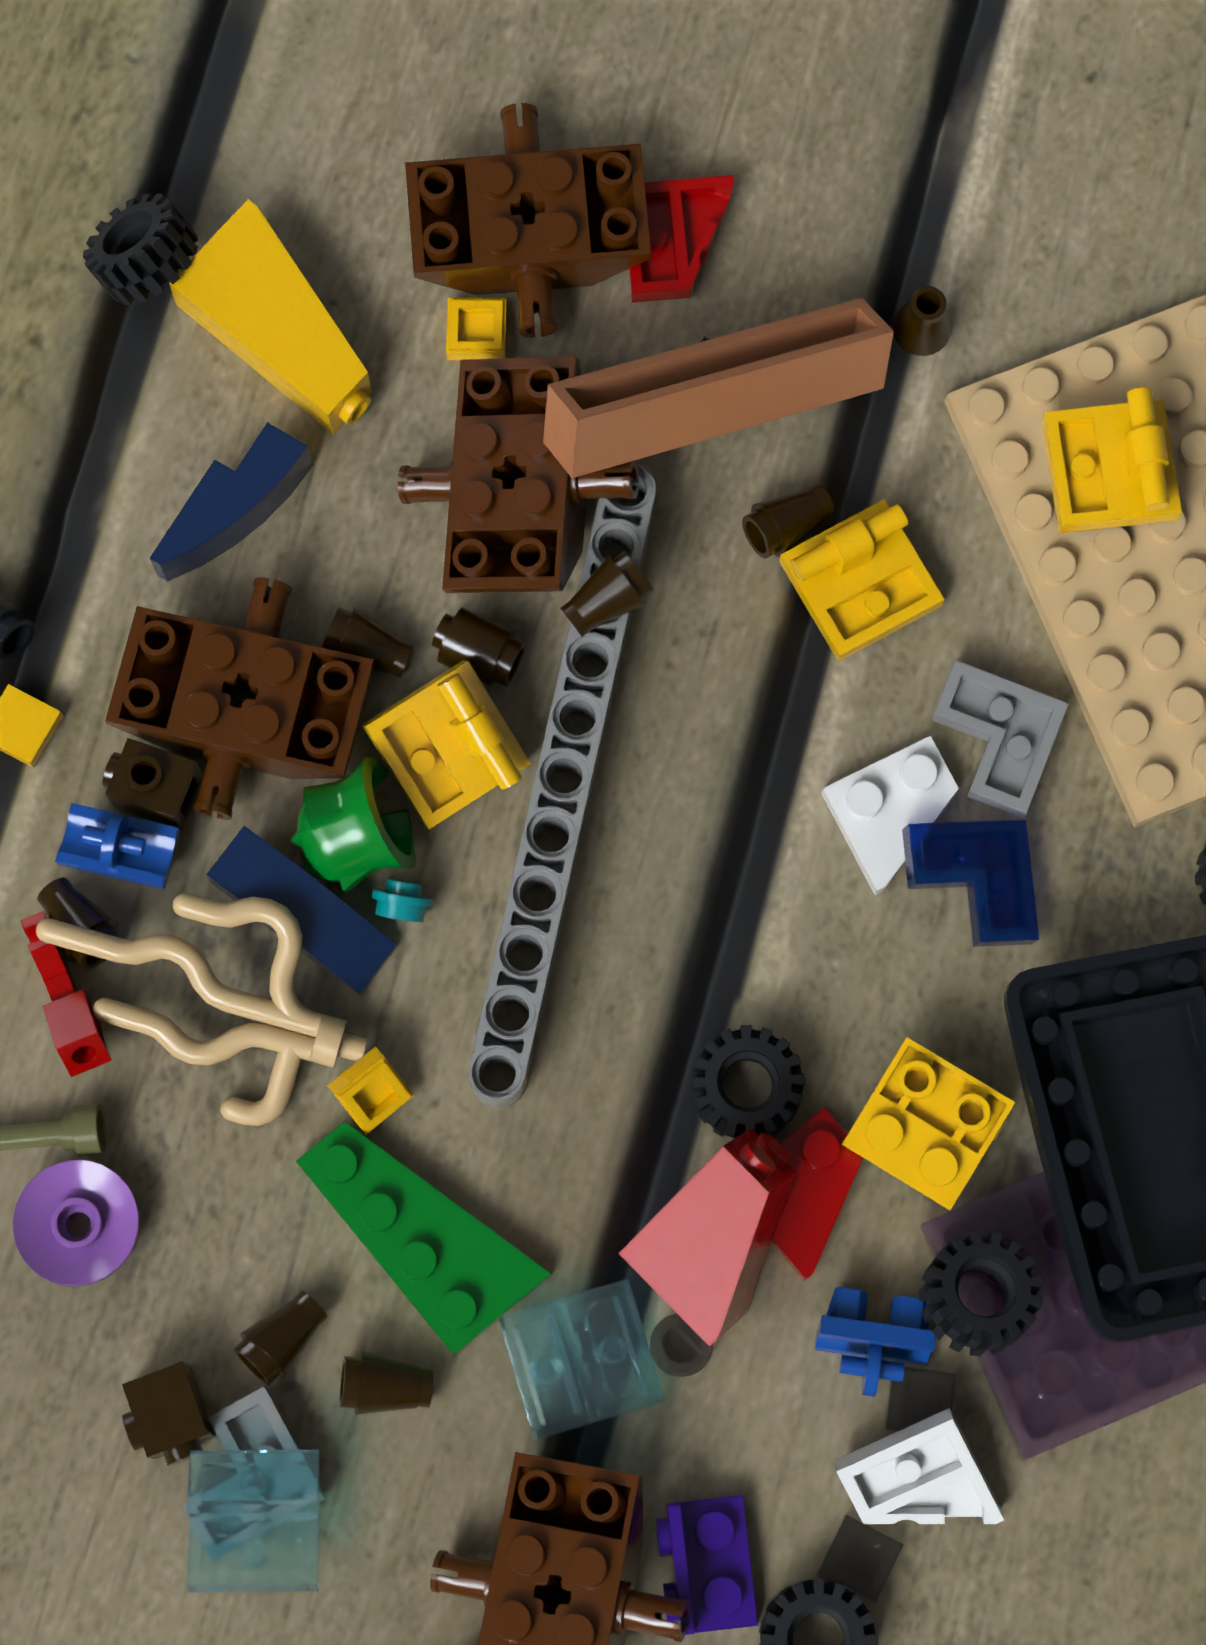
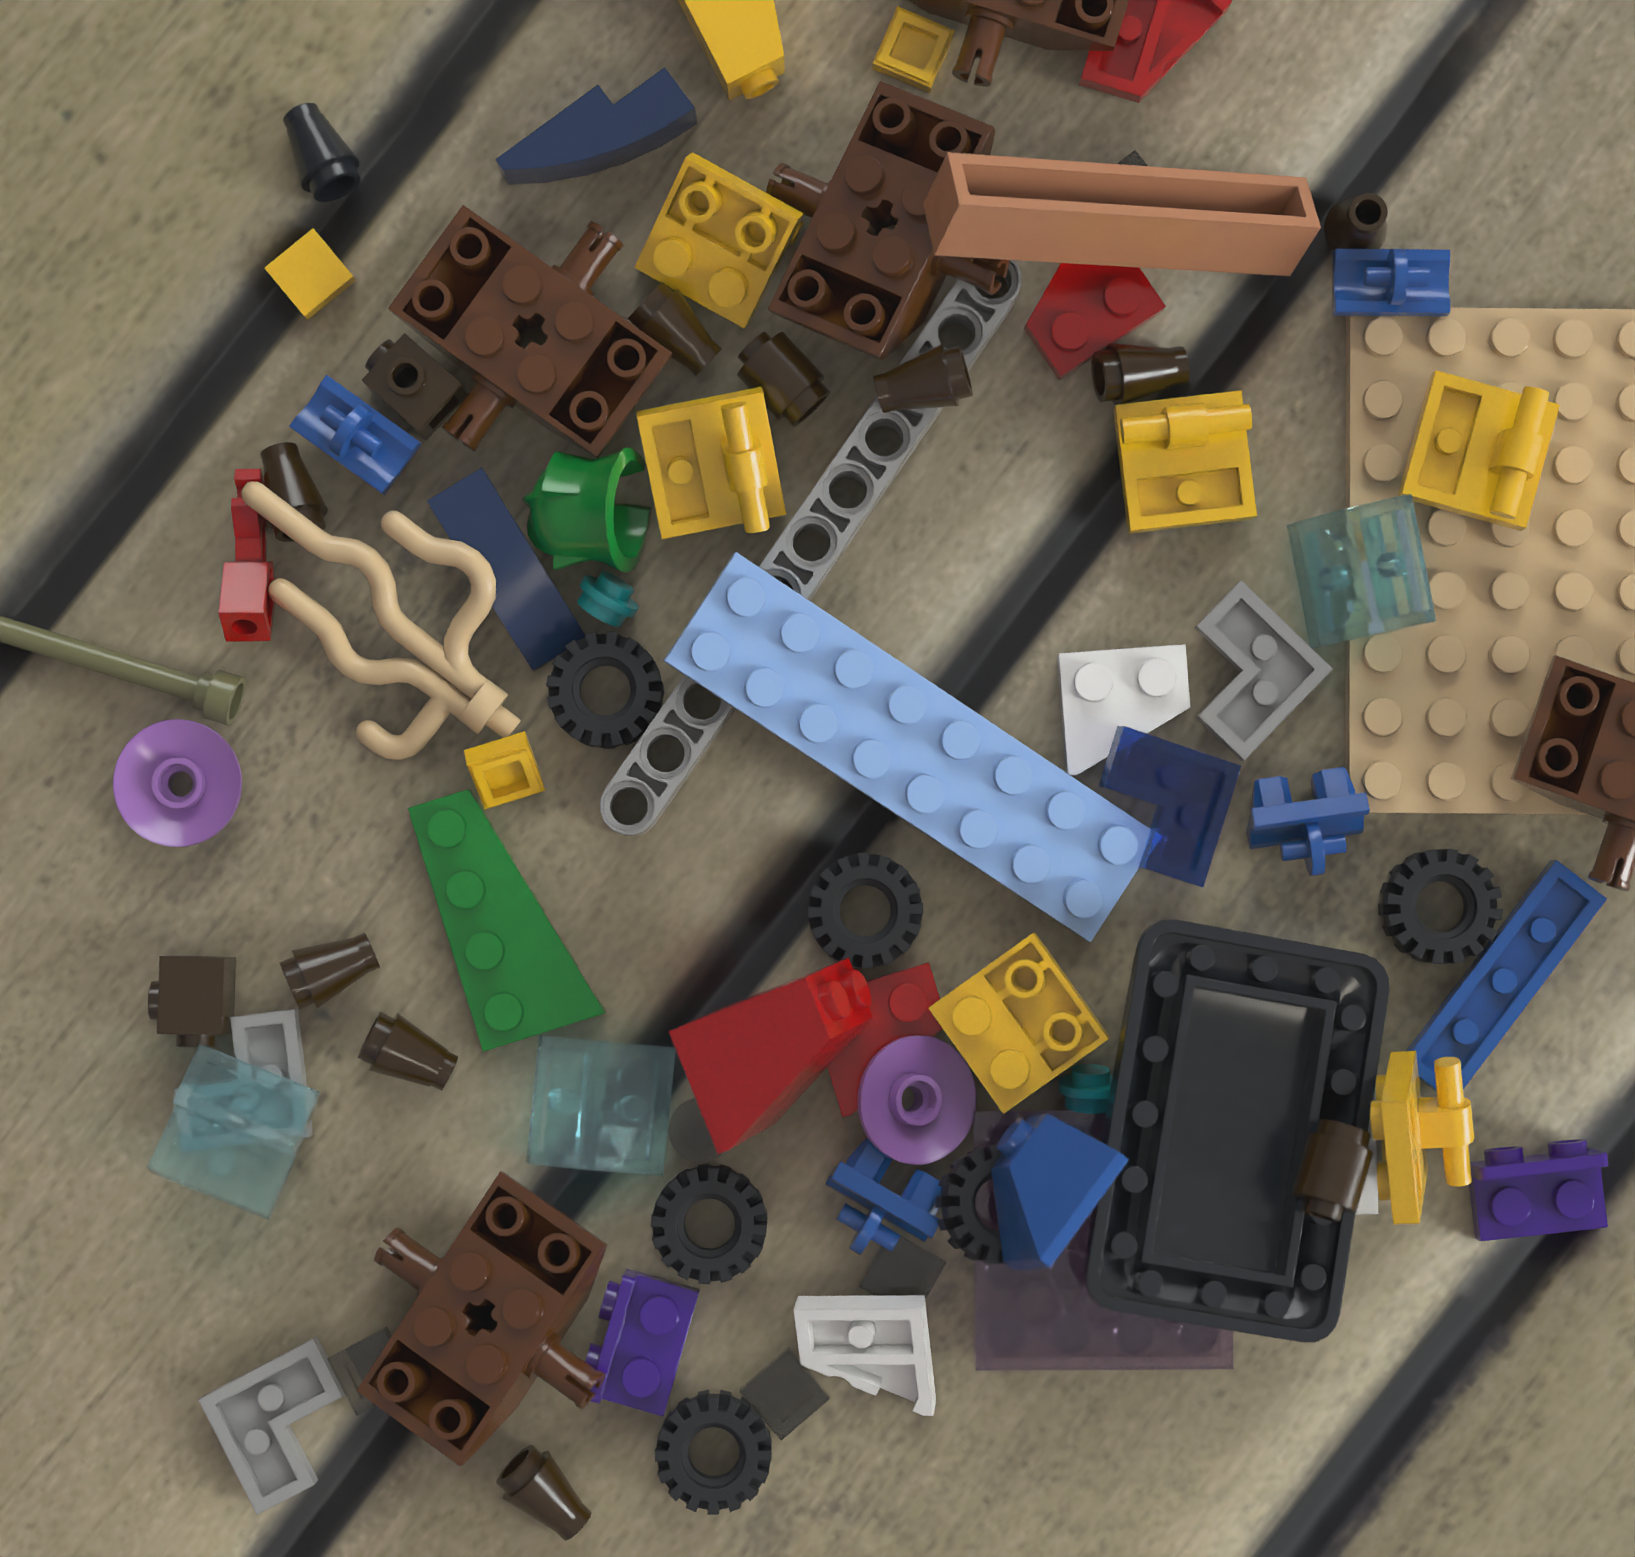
camera: 20 degrees right, 10 degrees up
none -> black tyre [546,631,664,749]
none -> yellow plate [634,152,804,329]
none -> black tyre [651,1164,768,1285]
none -> light blue plate [663,552,1160,942]
none -> medium lavender dish [857,1035,977,1165]
none -> blue slope [991,1113,1128,1270]
none -> red wing [1024,263,1166,380]
none -> teal plate [1058,1064,1113,1114]
none -> blue hips [1246,767,1370,876]
none -> clear light blue slope [1287,494,1436,649]
none -> blue hips [1332,249,1450,317]

